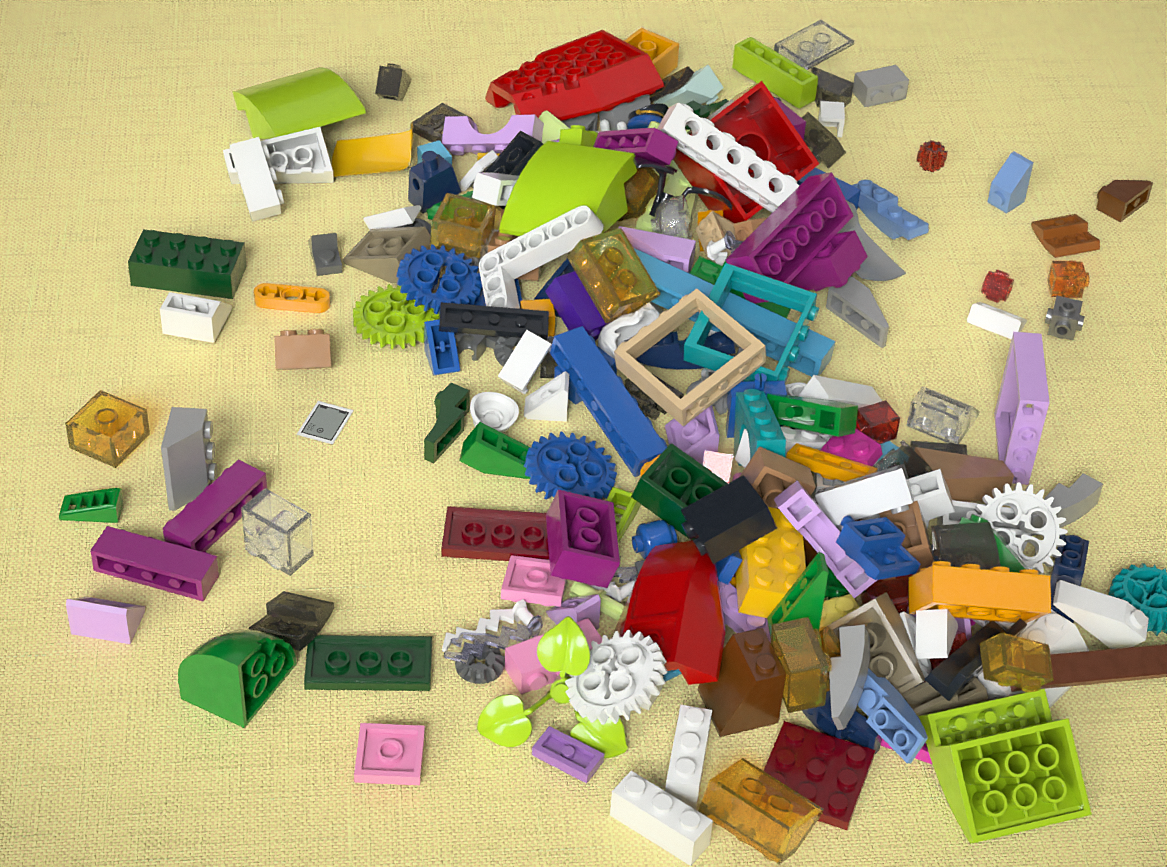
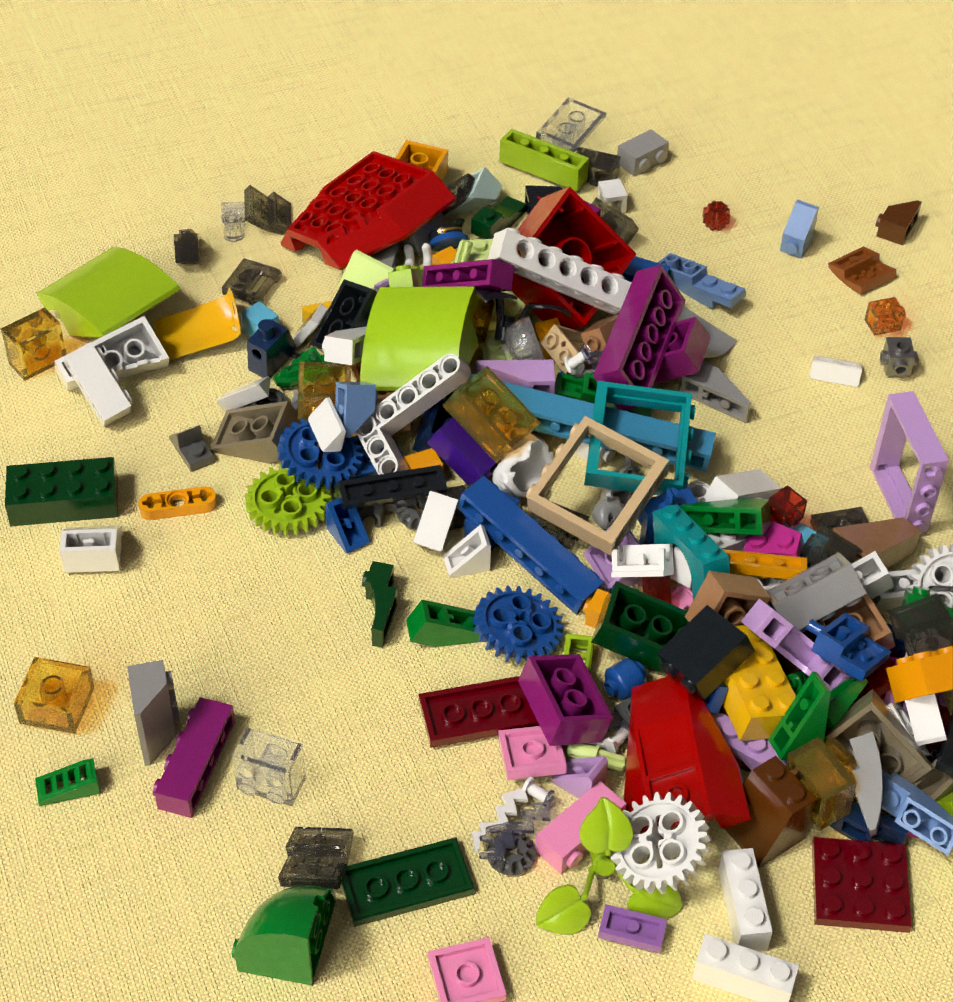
camera: 15 degrees left, 5 degrees up
lavender slope [66,597,146,644] -> none
magenta brick [90,526,219,602] -> none
slope [274,329,331,370] -> none
sticker [296,401,354,444] -> none
lavender arch [442,115,544,155] -> none
white helmet [470,392,519,434] -> none
dark blue slope [624,331,736,370] -> none
clear yellow slope [698,758,824,865] -> none
clear slope [906,386,980,447] -> none
clear red gear [981,269,1014,303] -> none
none -> clear yellow brick [1,307,67,381]
none -> clear piece [221,202,247,242]
none -> clear smoke slope [244,185,292,235]
none -> white slope [308,397,346,452]
none -> medium blue slope [335,382,378,438]
none -> white hinge [611,544,674,577]
none -> green slope [826,678,868,728]

